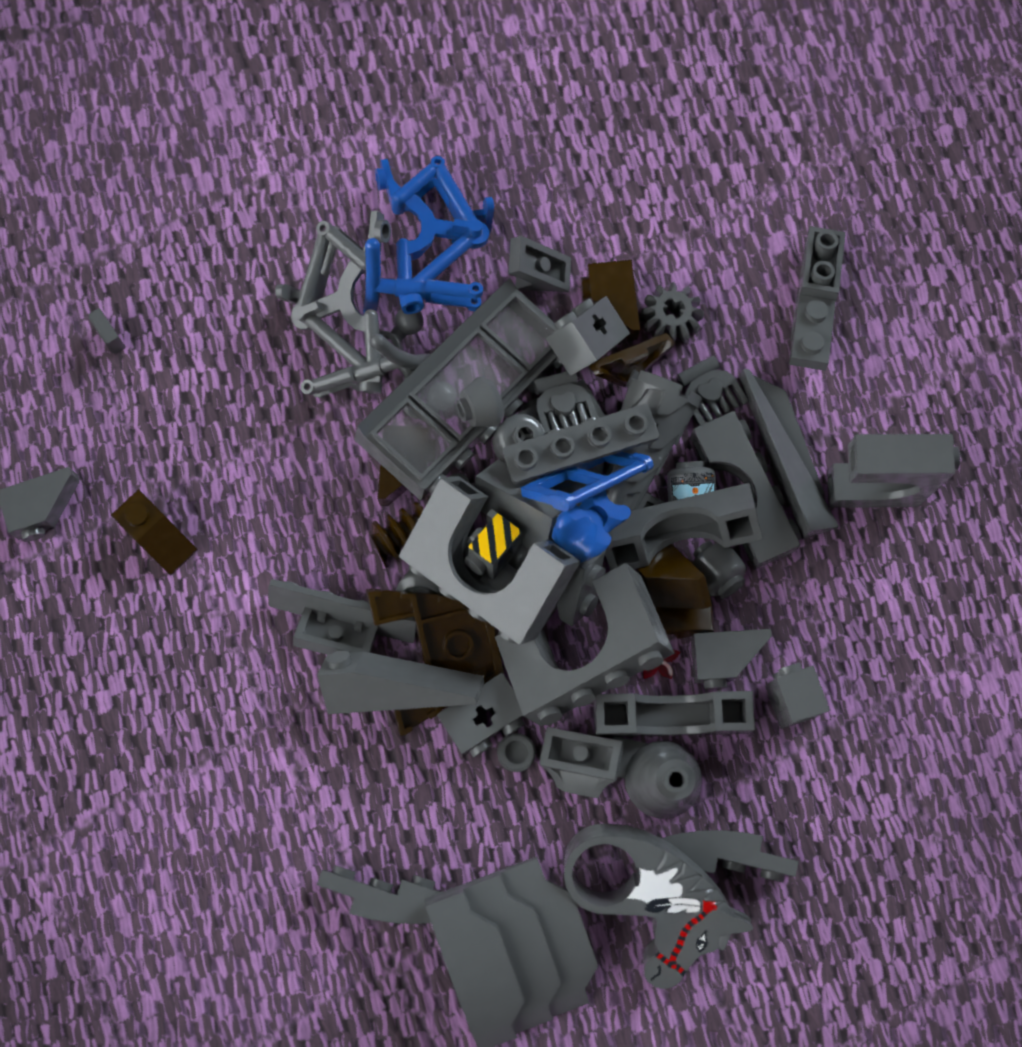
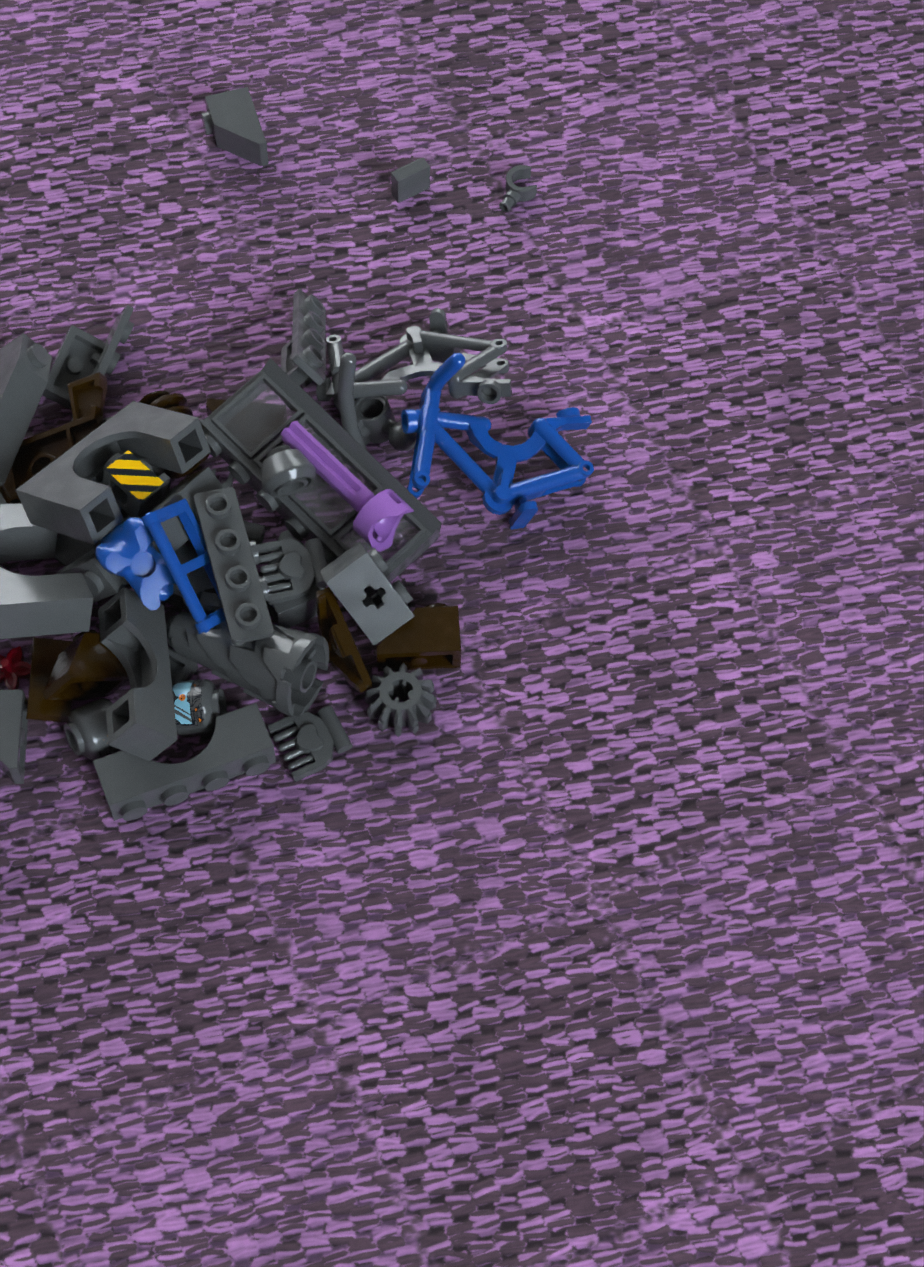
camera: 90 degrees right, 15 degrees down
dark brown slope [111,489,198,576] -> none
dark grey head [492,414,545,463] -> none
dark grey slope [508,236,571,292] -> none
dark grey wedge [739,368,839,540] -> none
dark grey slope [789,226,846,371] -> none
dark grey arch [827,434,960,508] -> none
none -> medium lavender piece [280,421,414,552]
none -> dark grey bracket [281,289,326,386]
none -> dark grey piece [499,165,537,212]

